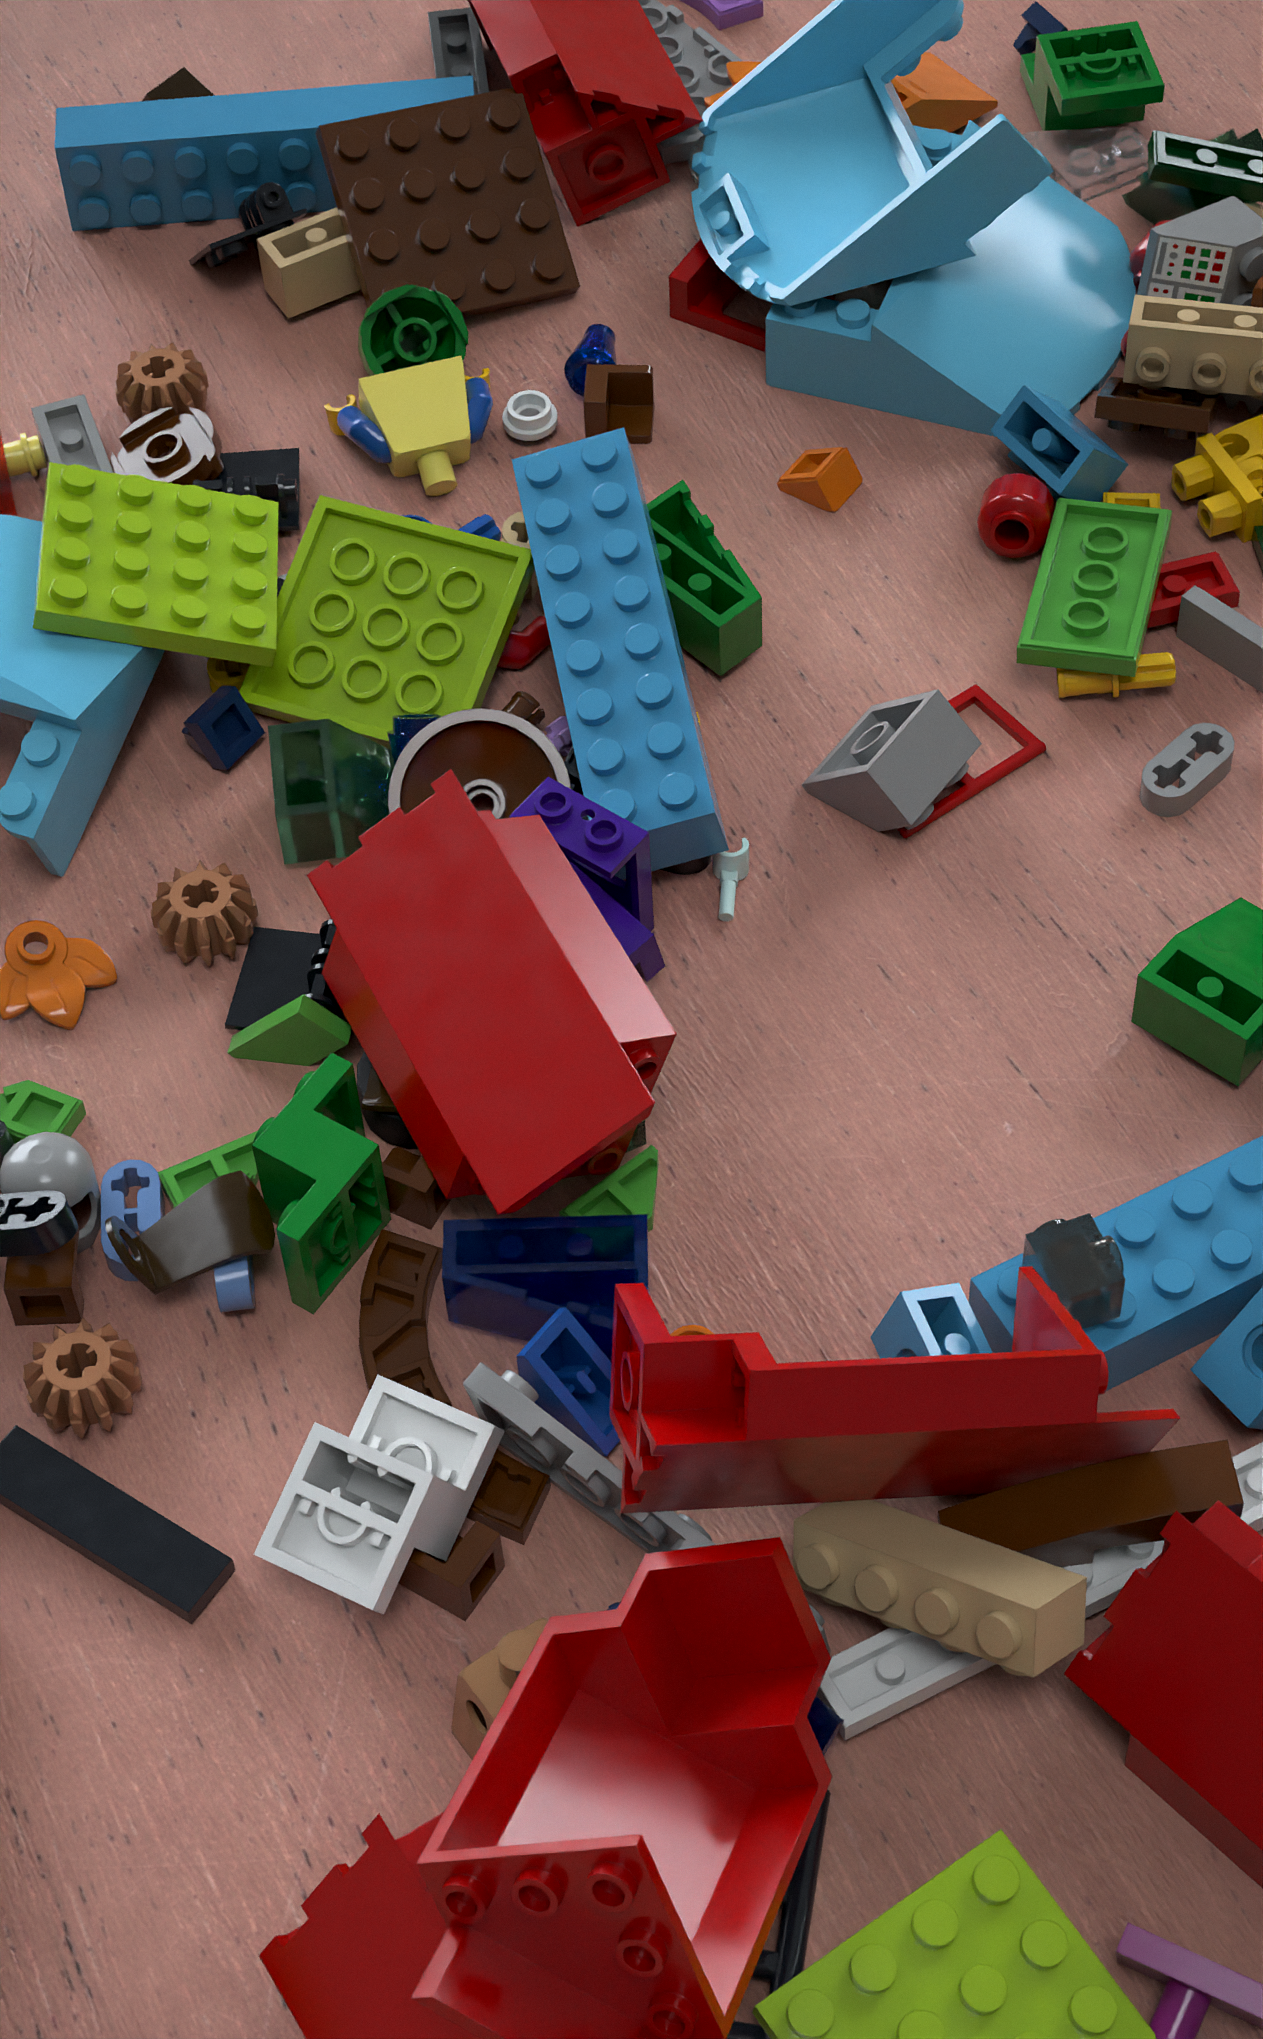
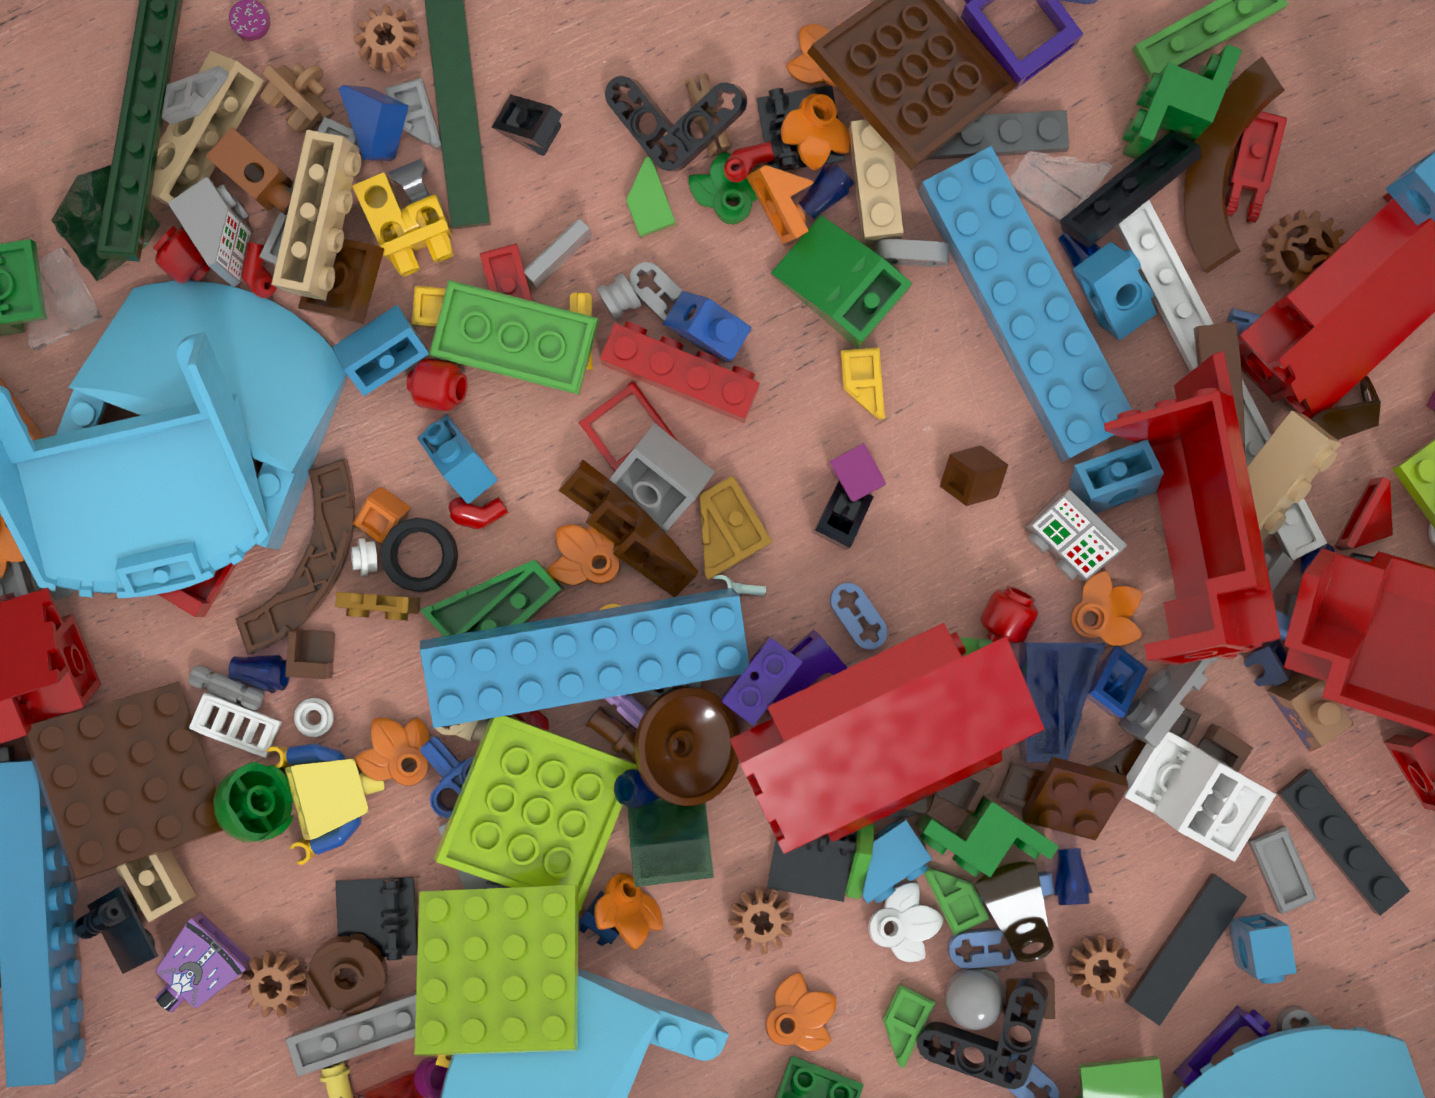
camera: 90 degrees left, 35 degrees up
clear smoke brick [1022,1213,1126,1329] -> none
none -> medium lavender torso [155,912,251,1012]
none -> light grey axle [188,665,265,710]
none -> white slope [189,692,282,758]
none -> reddish brown tile [235,458,355,655]
none -> pearl gold wing [335,592,421,621]
none -> white plate [351,538,377,577]
none -> orange plate [354,718,430,786]
none -> black tyre [381,518,458,592]
none -> dark azure slope [417,414,498,504]
none -> red arm [448,497,509,530]
none -> orange plate [548,524,620,586]
none -> reddish brown slope [558,459,698,597]
none -> orange plate [594,873,663,950]
none -> light grey wheel [595,272,642,322]
none -> red brick [600,321,760,423]
none -> blue torso [662,291,752,363]
none -> pearl gold wing [700,475,772,580]
none -> black slope [812,481,874,550]
none -> magenta panel [827,443,886,502]
none -> medium blue beam [830,583,888,649]
none -> yellow tile [840,347,885,420]
none -> dark azure slope [861,818,932,903]
none -> white plate [868,883,943,962]
none -> reddish brown panel [940,446,1008,506]
none -> red head [980,586,1038,643]
none -> reddish brown plate [1022,757,1128,841]
none -> slope [1024,490,1127,581]
none -> clear blue cone [1054,848,1093,906]
none -> dark azure brick [1229,913,1297,984]
none -> light grey tile [1248,825,1317,914]
none -> black plate [1277,769,1410,916]
none -> dark brown piece [1311,376,1381,440]
none -> red slope [1334,477,1393,550]

